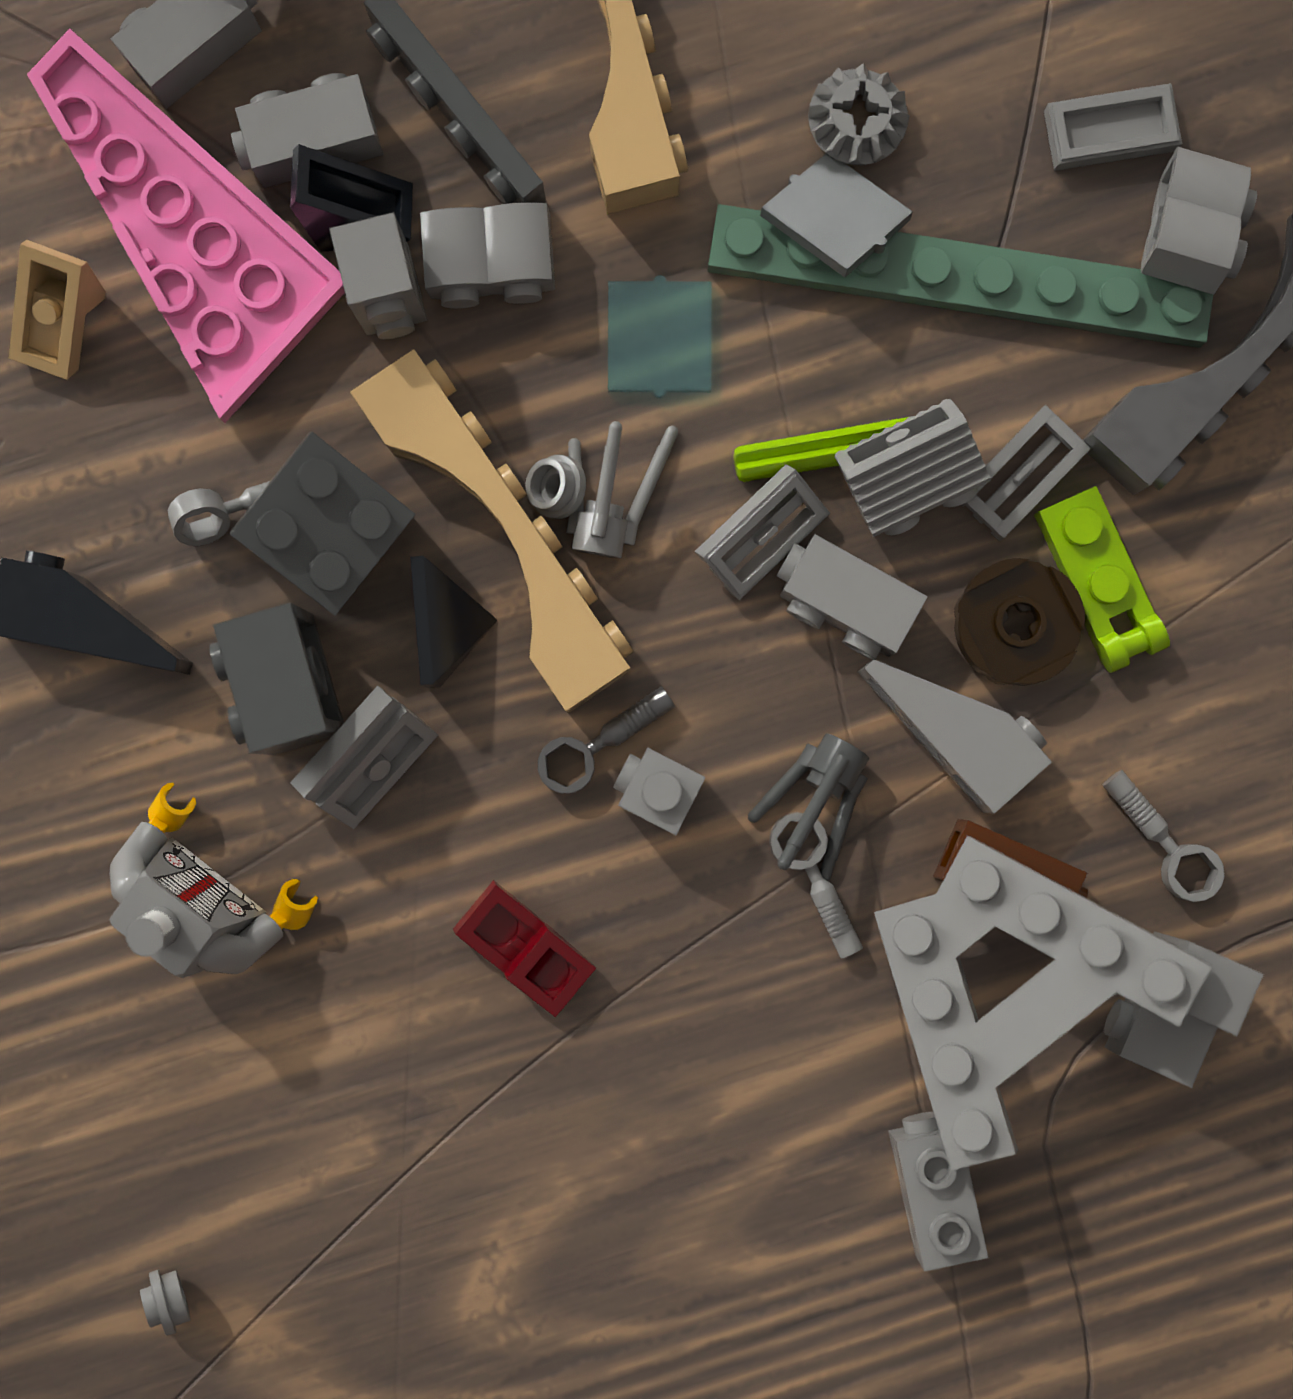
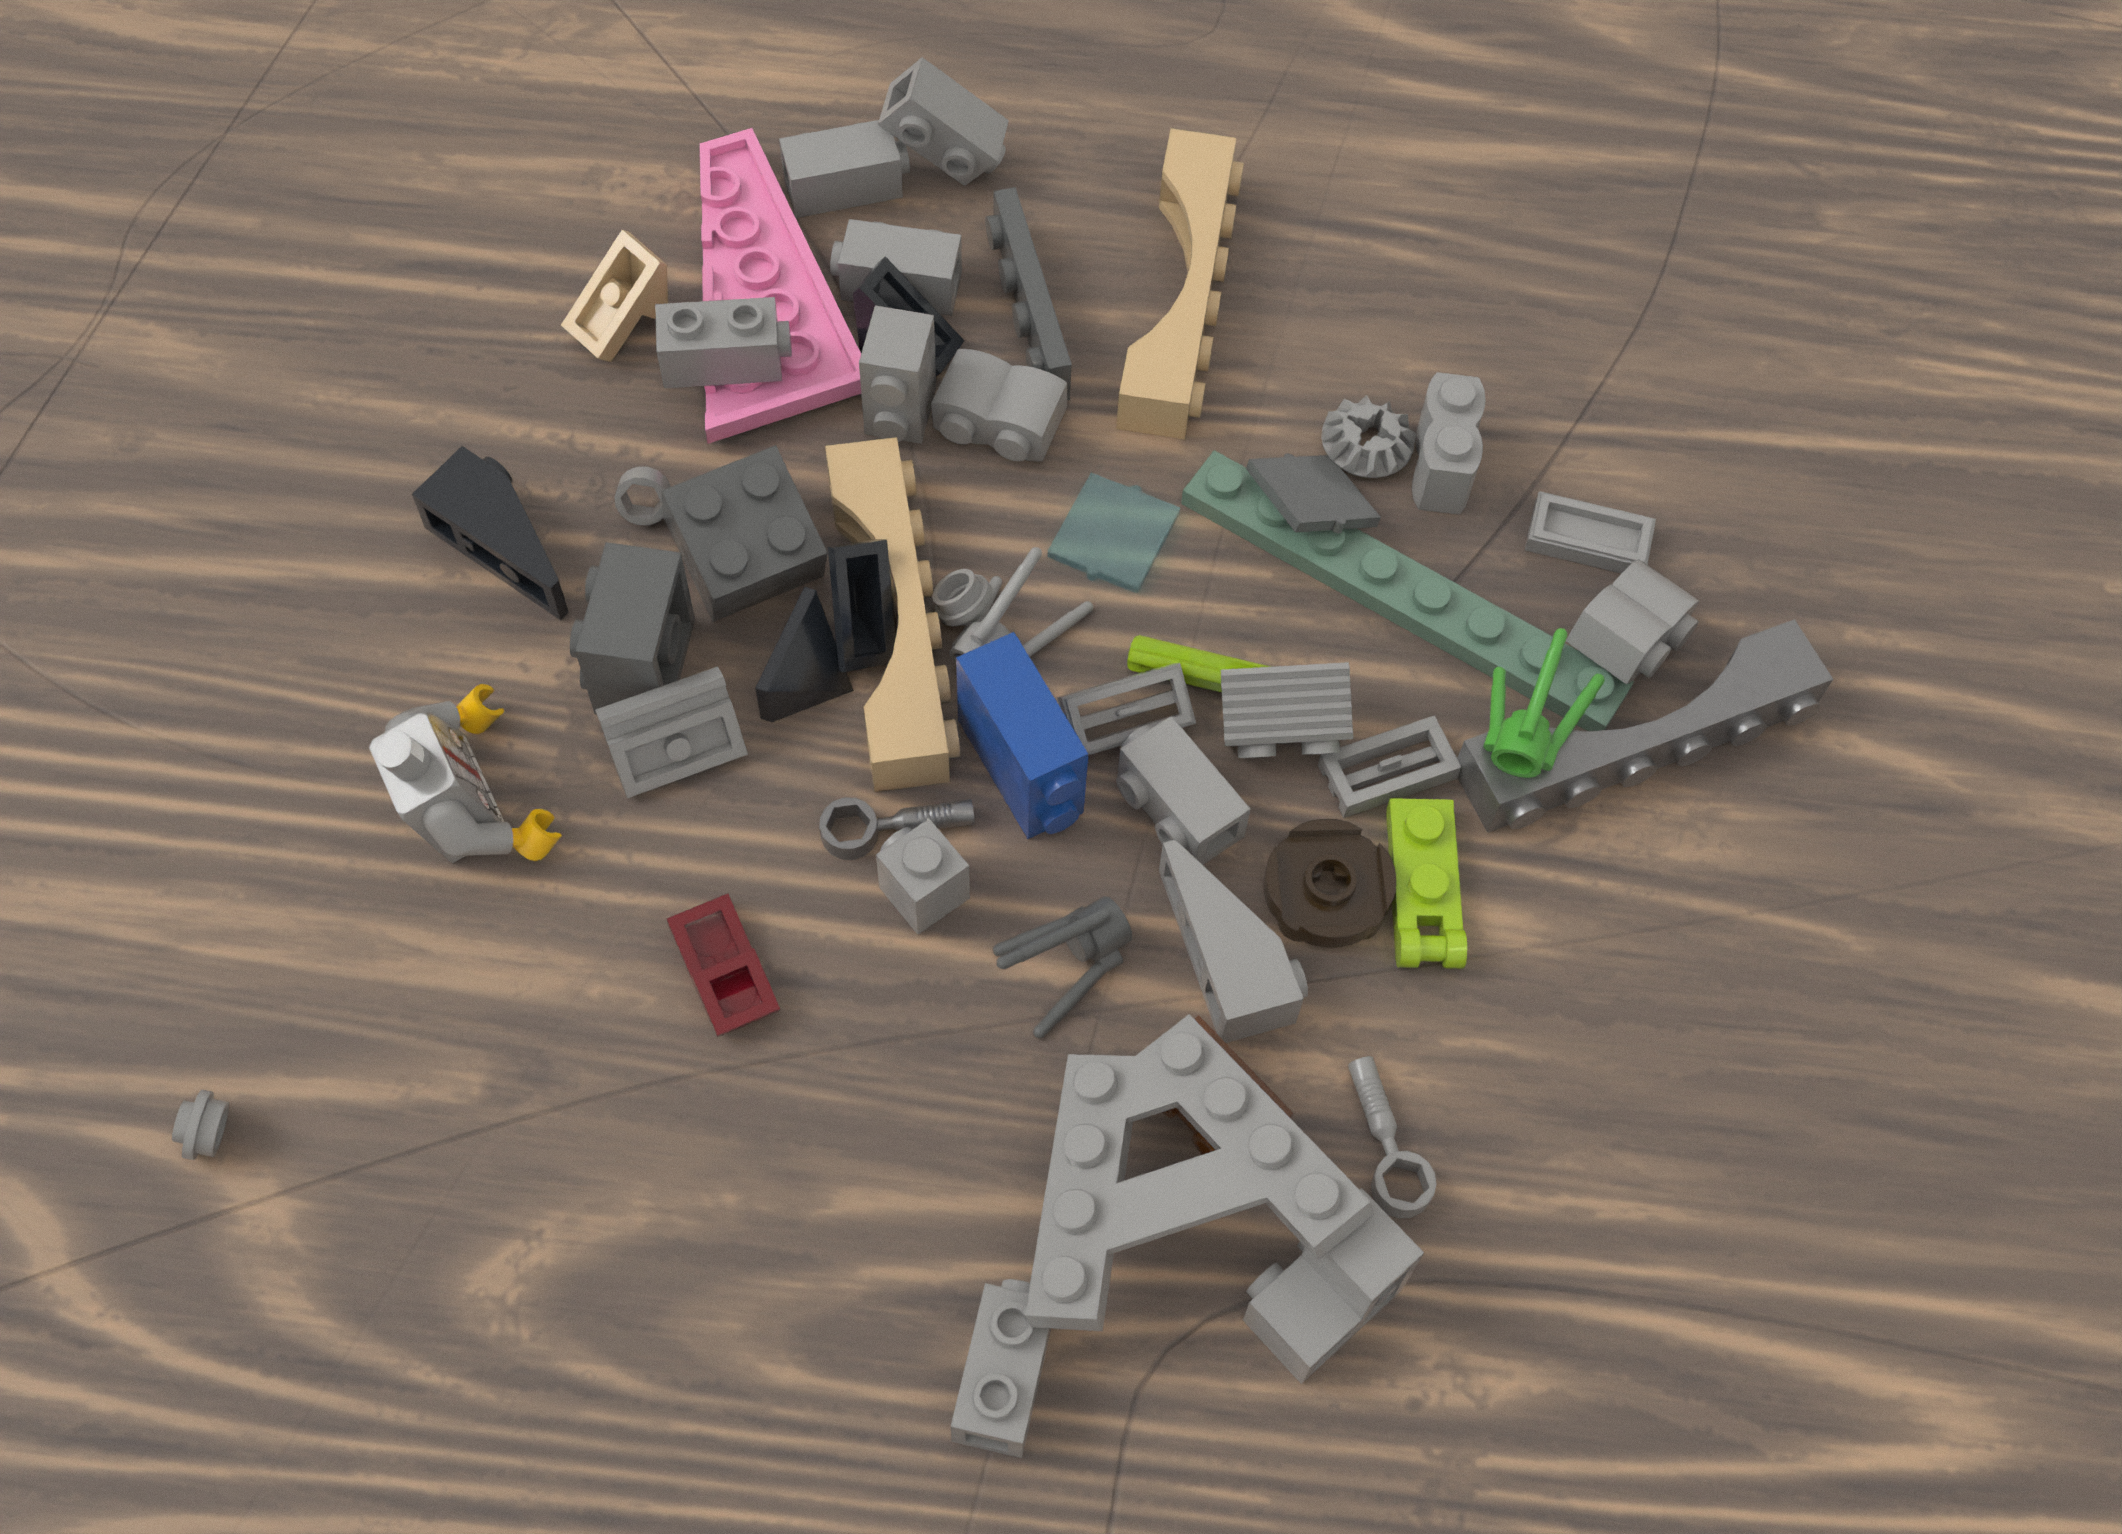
camera: 20 degrees right, 25 degrees down
light grey piece [769,812,863,958] -> none
none -> light grey brick [655,297,792,388]
none -> black slope [828,539,896,672]
none -> blue brick [956,632,1088,839]
none -> light grey brick [1412,372,1485,515]
none -> bright green plant [1483,628,1605,778]

